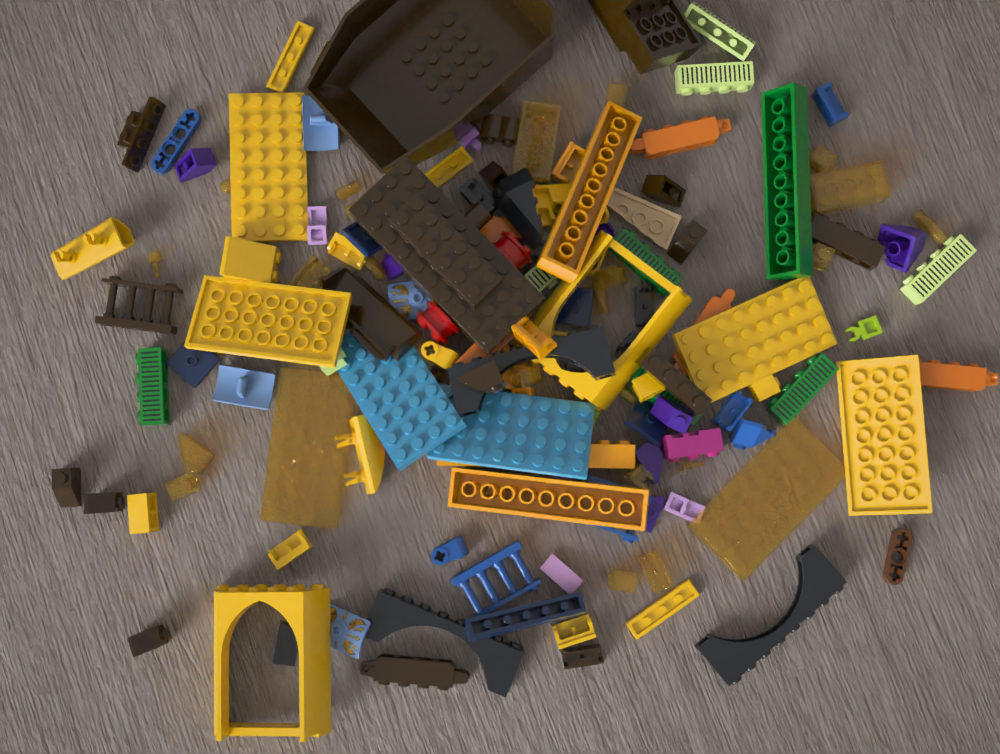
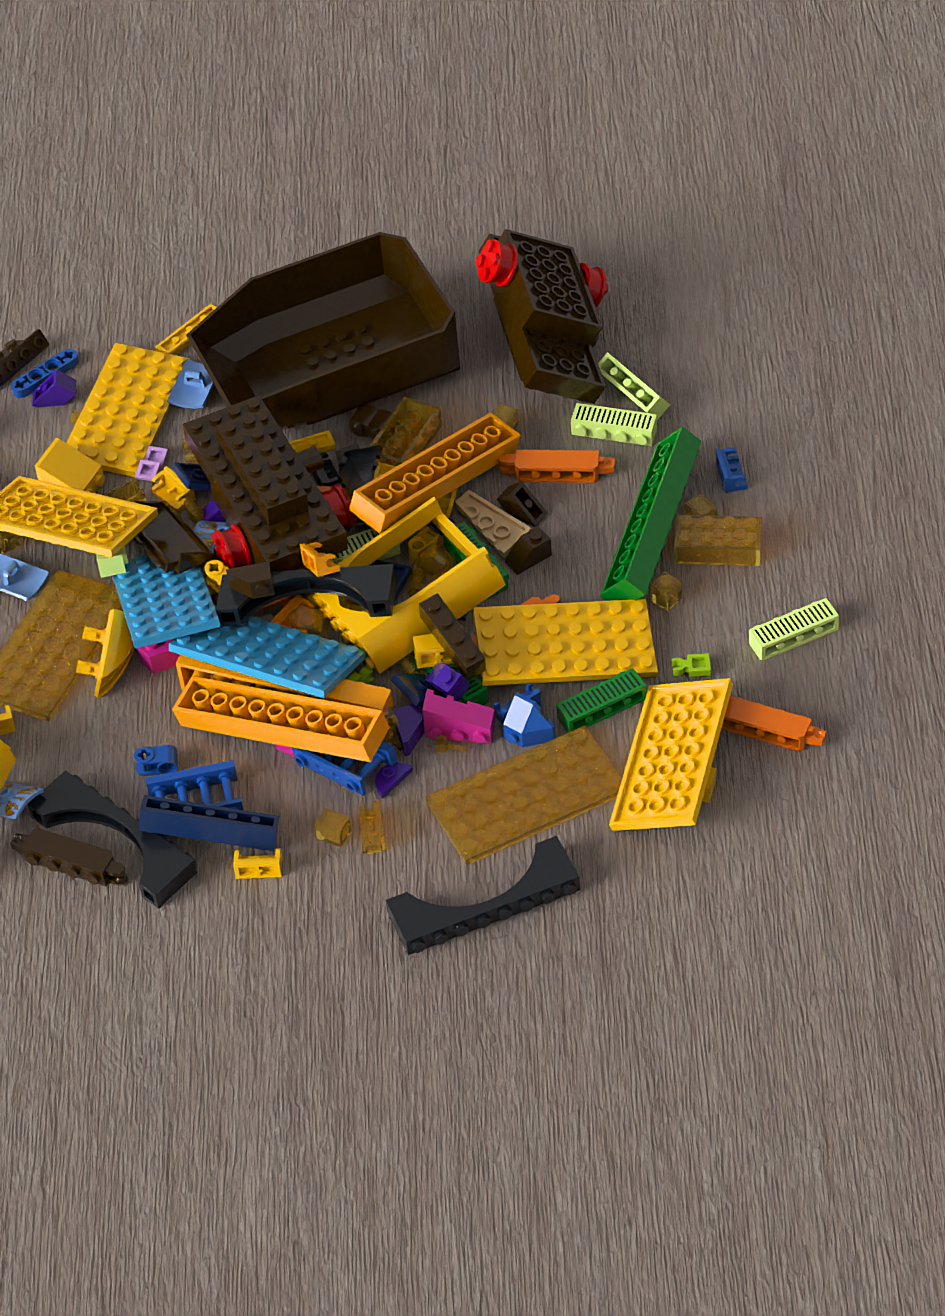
camera: 20 degrees right, 35 degrees down
medium lavender tile [460,128,482,153] -> none
lavender slope [540,553,584,594] -> none
dark brown hinge [561,644,604,670] -> none
yellow tile [625,578,700,640] -> none
lavender slope [663,492,706,525] -> none
yellow brick [747,374,781,402] -> none
dark brown brick [811,214,886,271] -> none
dark purple slope [877,224,928,273] -> none
reddish brown beam [883,528,912,585] -> none
clear yellow pin [912,209,948,245] -> none

